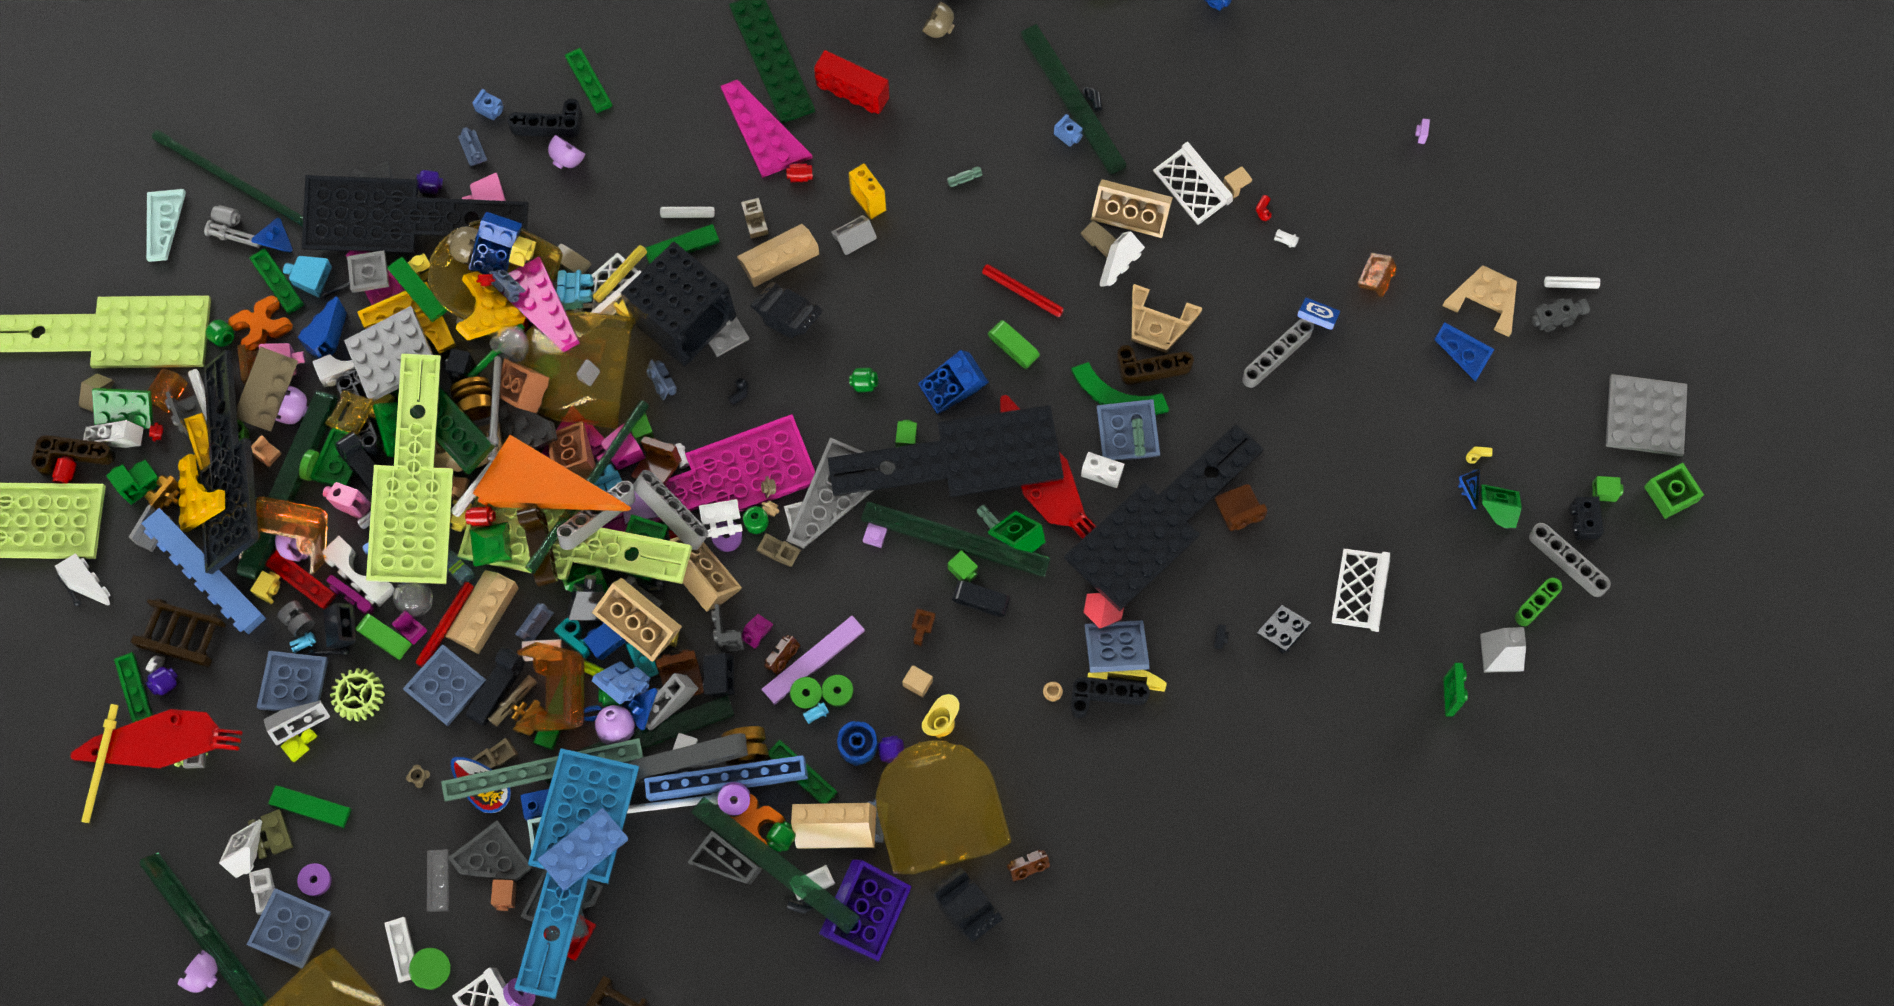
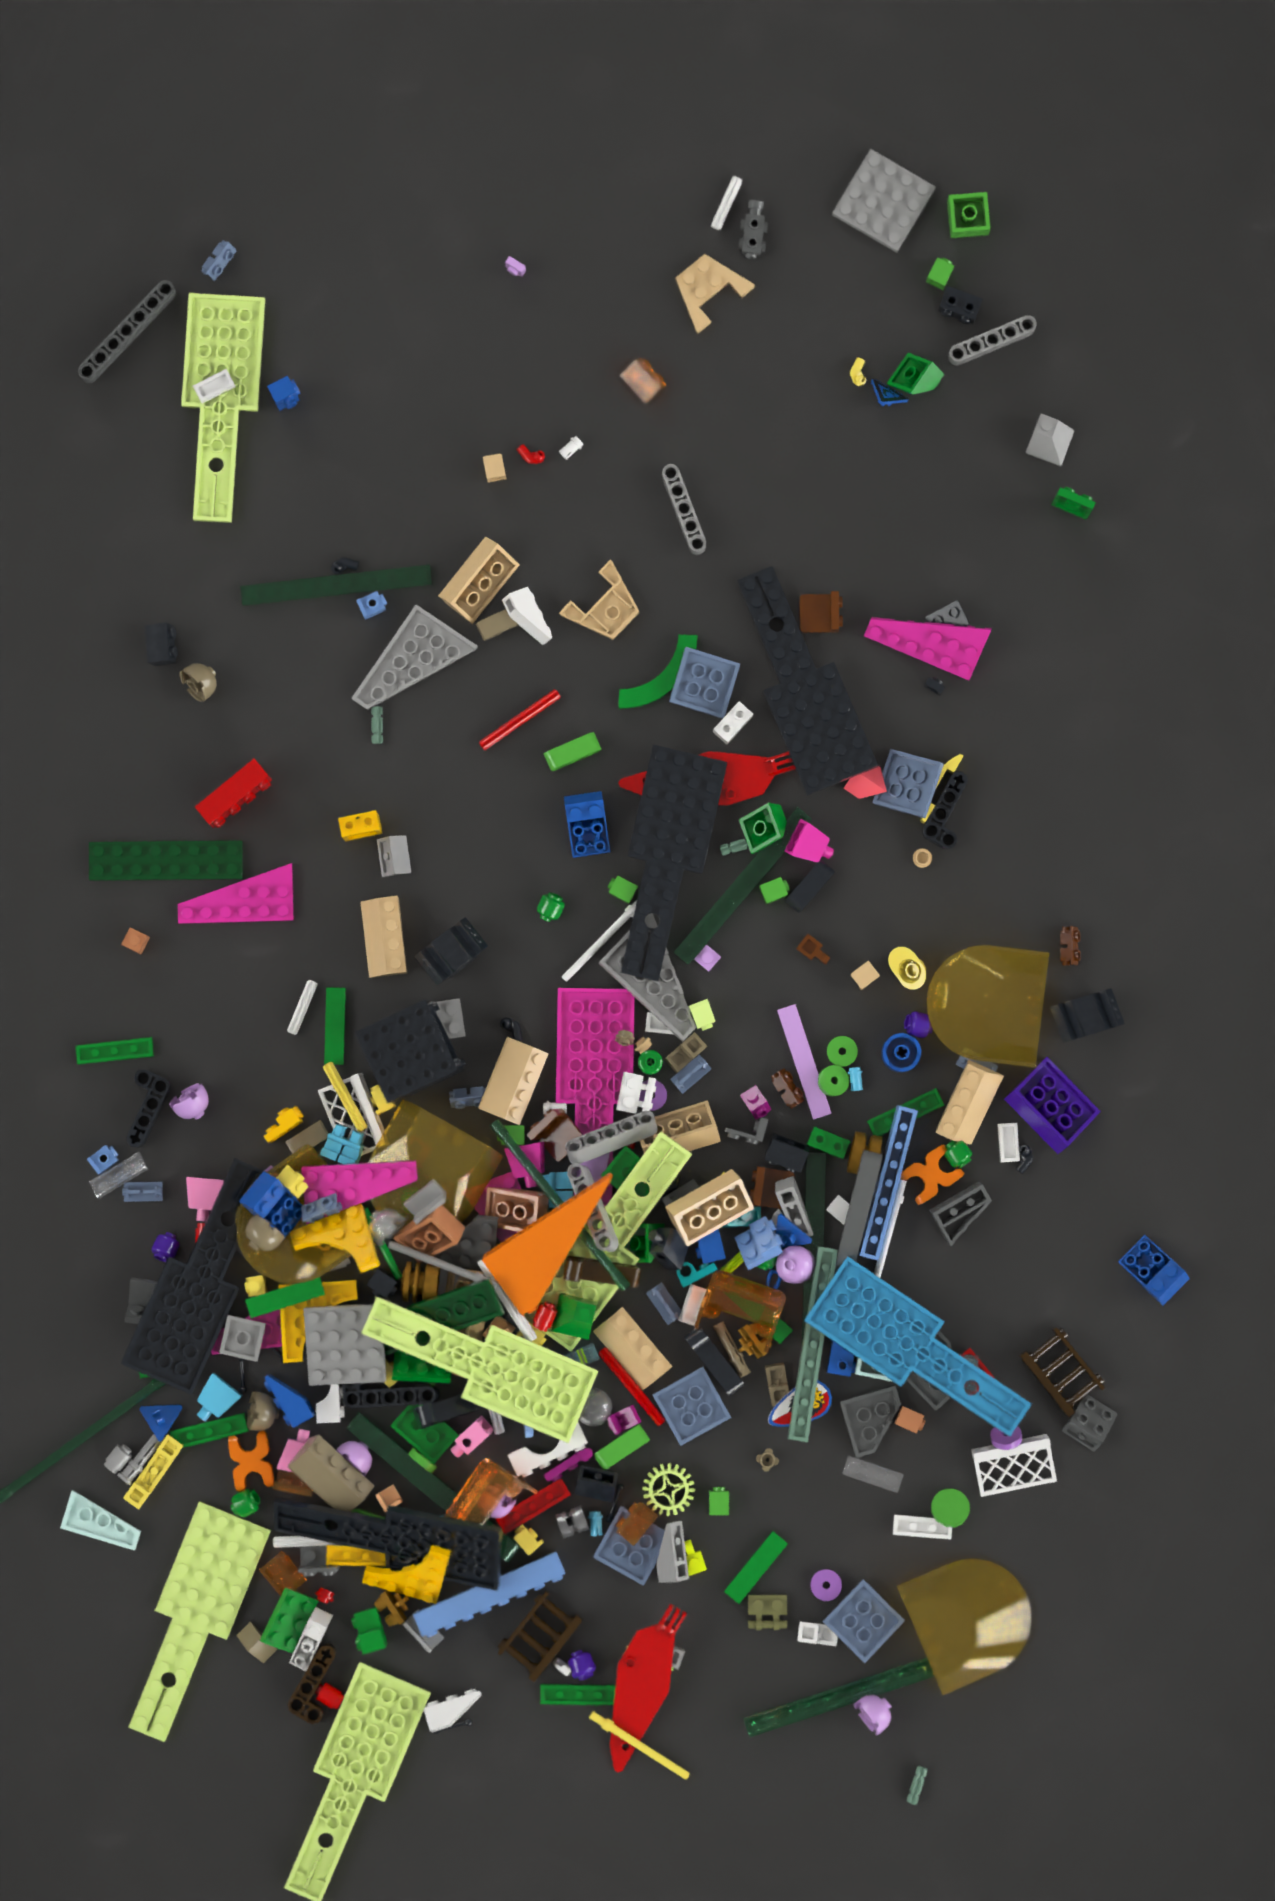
camera: 70 degrees left, 15 degrees up
white slope [219,819,262,878] -> none
clear yellow plate [325,390,375,435] -> none
red plate [476,274,495,286] -> none
medium blue plate [538,808,628,892] -> none
light grey slope [576,359,600,386] -> none
clear green plate [691,796,860,934] -> none
medium lavender piece [718,782,750,815] -> none
dark tan slope [741,198,769,239] -> none
red brick [786,163,813,183] -> none
dark brown beam [1117,345,1194,385] -> none
sand green axle [1132,418,1145,456] -> none
white fence [1153,141,1233,225] -> none
blue tile [1297,297,1340,330] -> none
white fence [1332,549,1390,632] -> none
blue wing [1434,322,1494,382] -> none
bright green beam [1515,578,1562,626] -> none
none -> clear plate [89,1152,148,1199]
none -> nougat brick [121,928,150,954]
none -> light yellow slope [123,1435,184,1509]
none -> dark tan cylinder [247,1392,279,1431]
none -> yellow plate [264,1106,304,1143]
none -> light grey wing [351,605,478,710]
none -> light grey panel [404,1179,446,1224]
none -> tan slope [478,1037,548,1125]
none -> white bar [561,900,637,982]
none -> clear orange bracket [616,1501,658,1546]
none -> sand blue hinge [670,1054,711,1094]
none -> yellowish green slope [689,999,715,1031]
none -> bright green brick [709,1487,729,1515]
none -> dark pink torso [785,819,834,862]
none -> green brick [806,1127,850,1159]
none -> dark pink wing [864,617,992,680]

